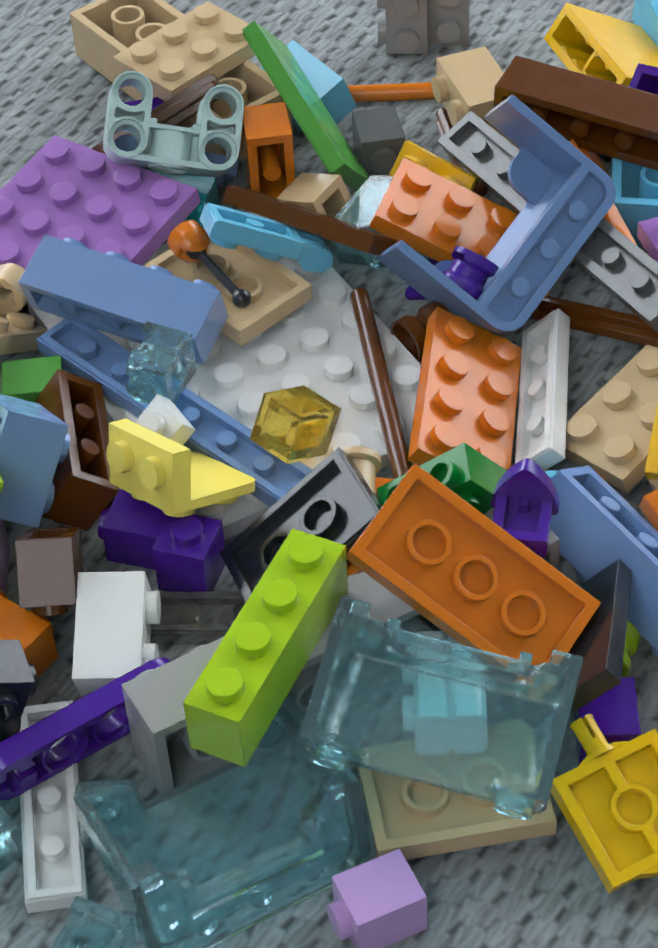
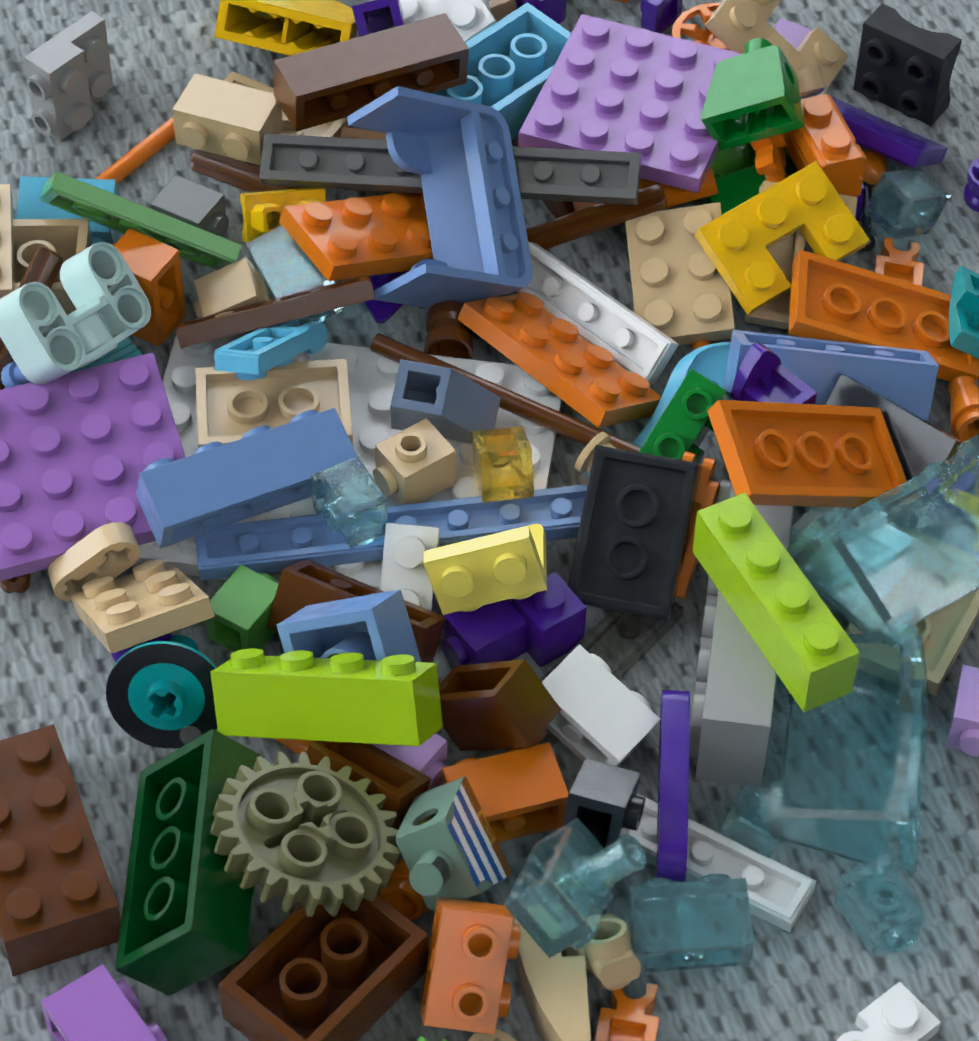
camera: 55 degrees left, 5 degrees up
hinge [167,220,252,308] -> none
dark purple wheel [442,246,499,301] -> none
none -> tan brick [373,418,456,505]
none -> sand blue slope [390,359,500,447]

